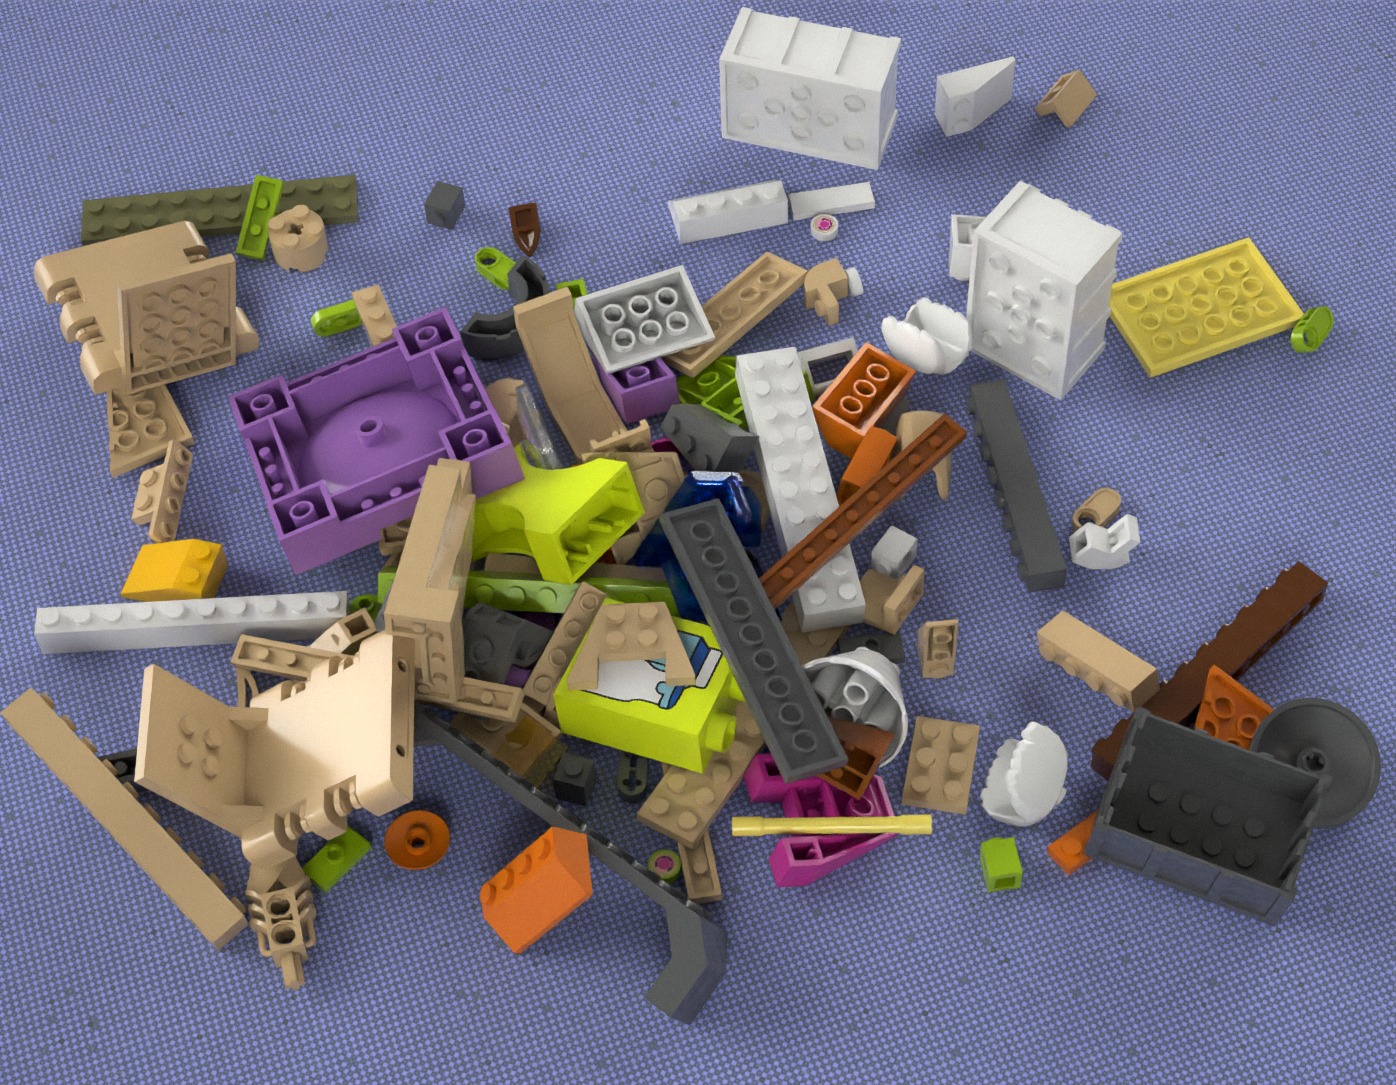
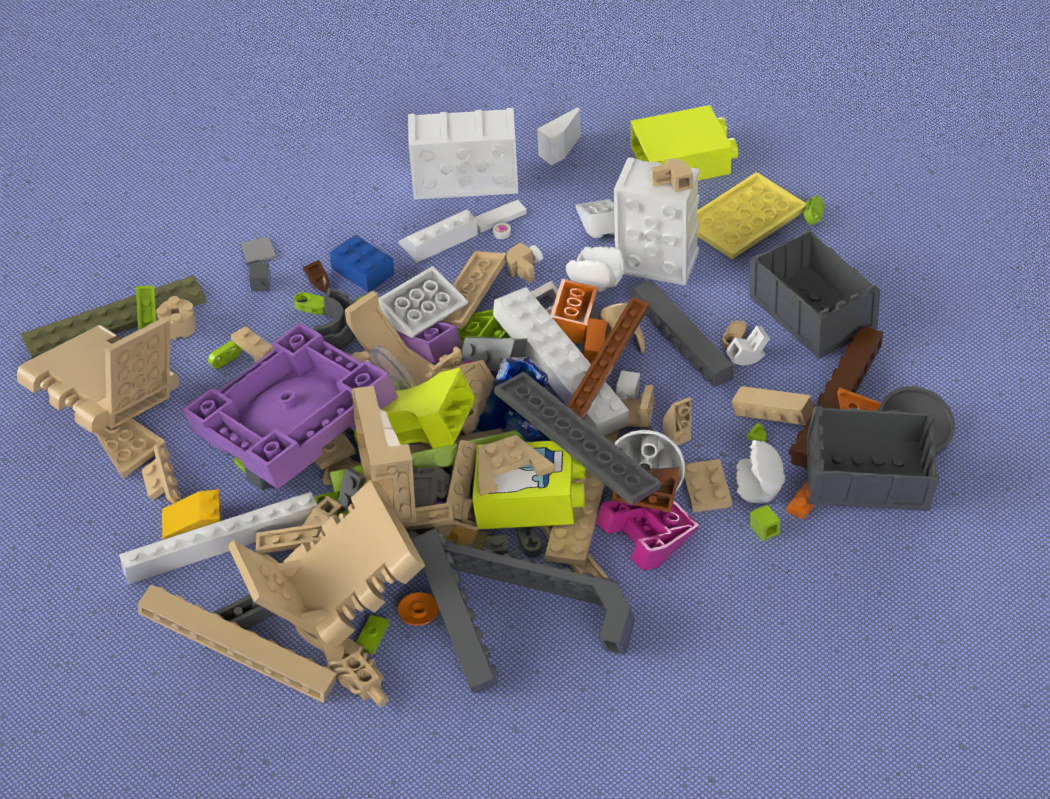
camera: 20 degrees left, 10 degrees down
orange slope [480,826,593,954] -> none
light yellow piece [732,814,932,836] -> none
tan panel [1035,69,1097,127] -> none
none -> light grey piece [241,236,276,265]
none -> blue brick [329,235,394,293]
none -> dark grey brick [412,529,498,693]
none -> neon yellow brick [631,105,738,181]
none -> tan brick [651,159,693,192]
none -> lime tile [747,422,767,443]
none -> dark grey container [750,229,881,359]

